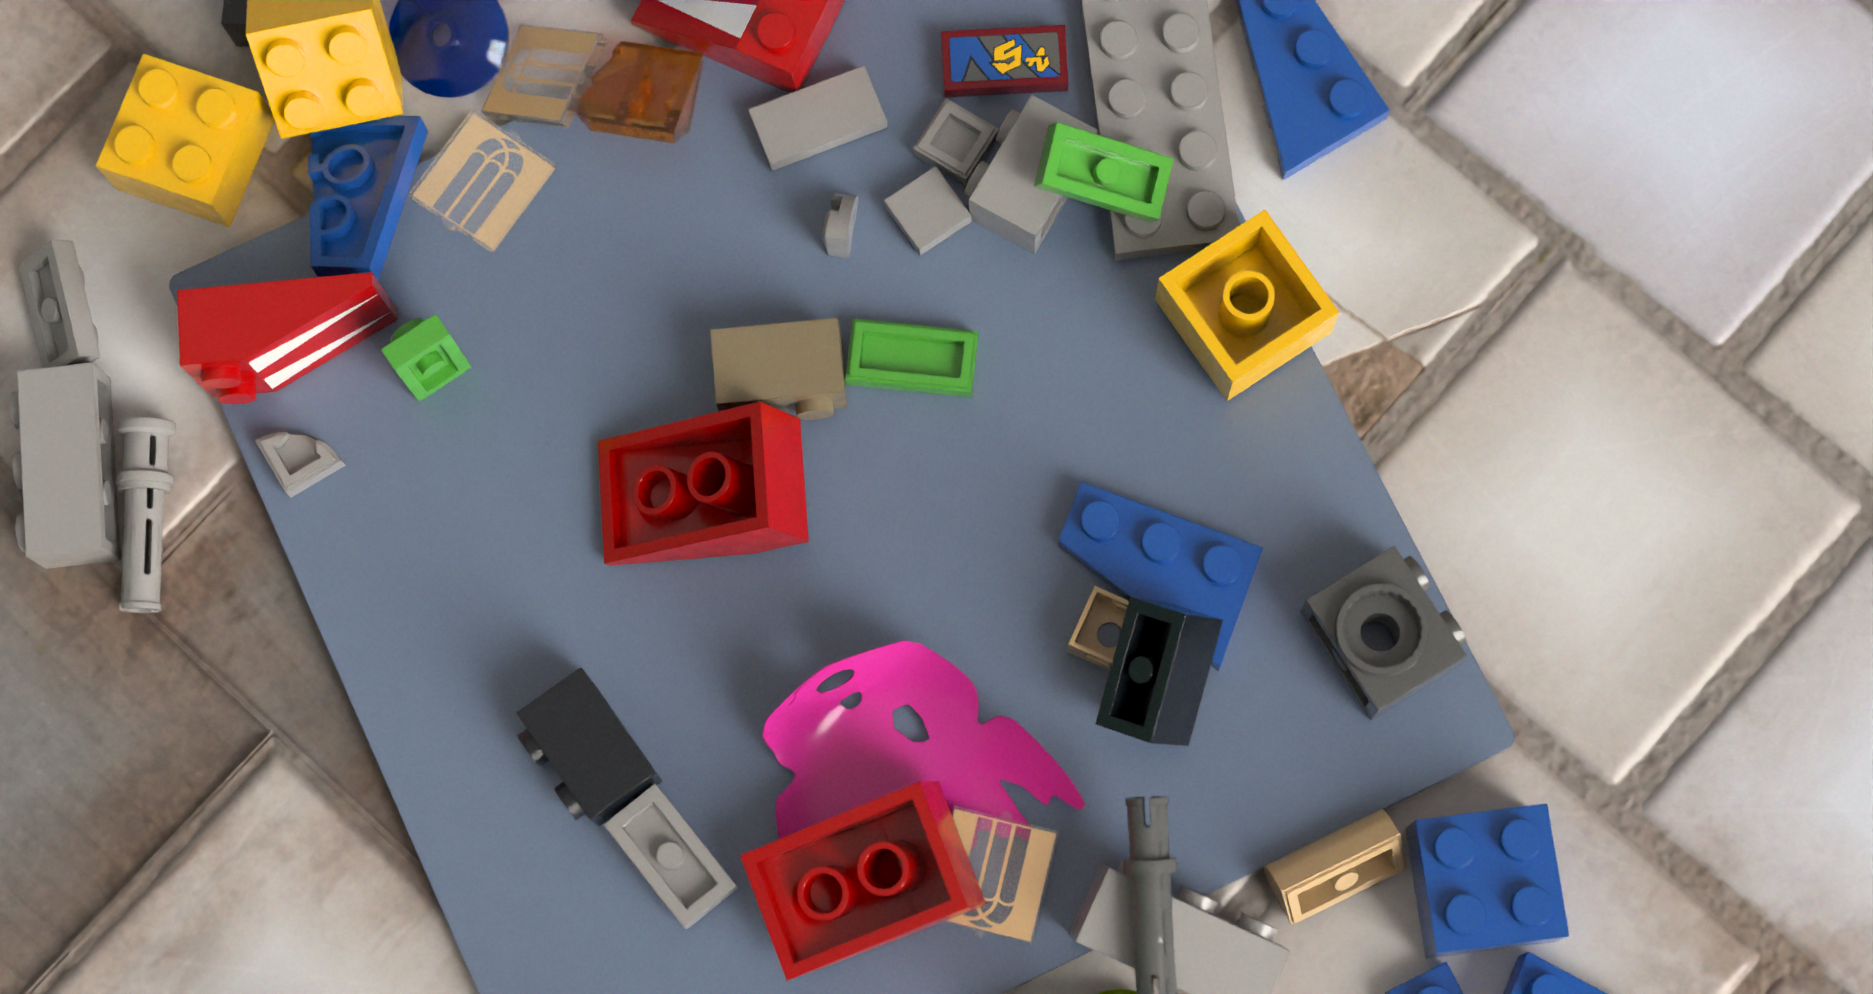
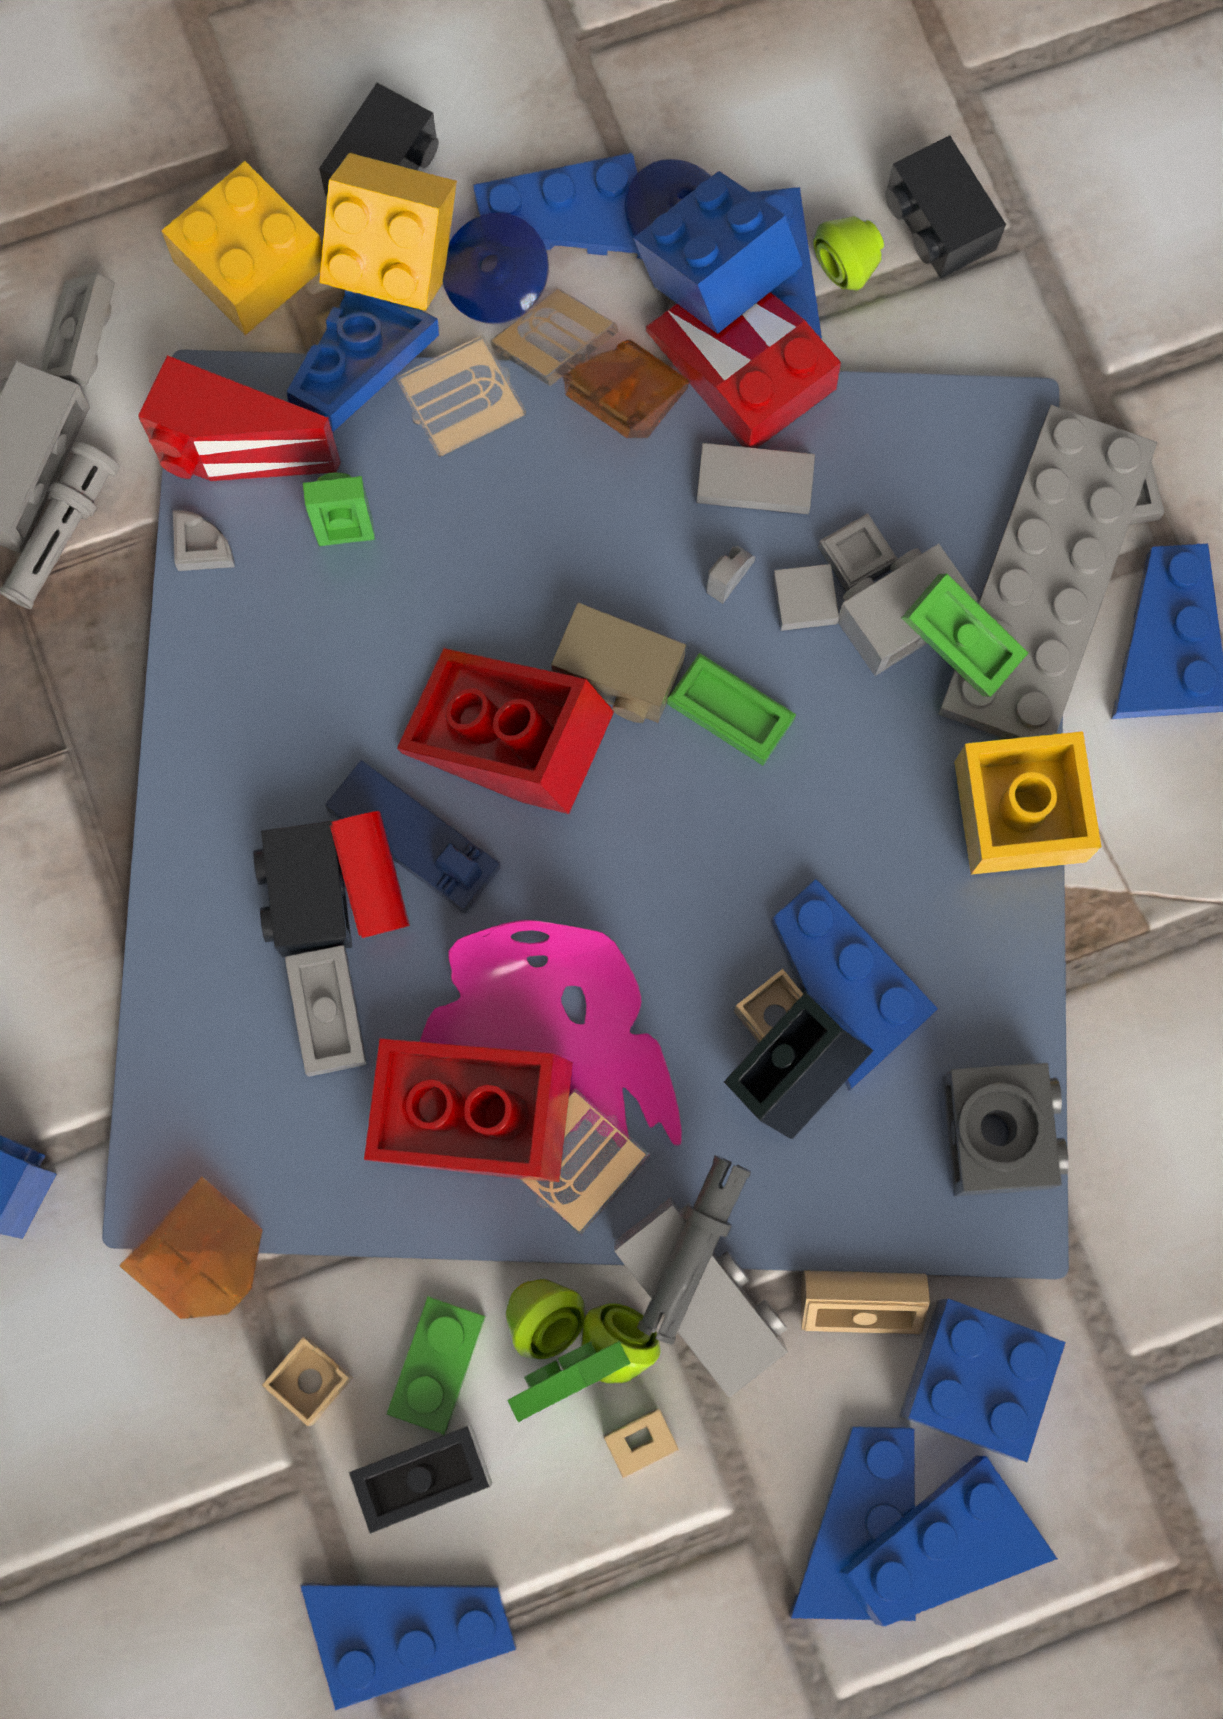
camera: 20 degrees right, 0 degrees up
tile [941,25,1069,98] -> none
none -> dark blue hinge [325,760,501,913]
none -> red brick [330,811,410,938]

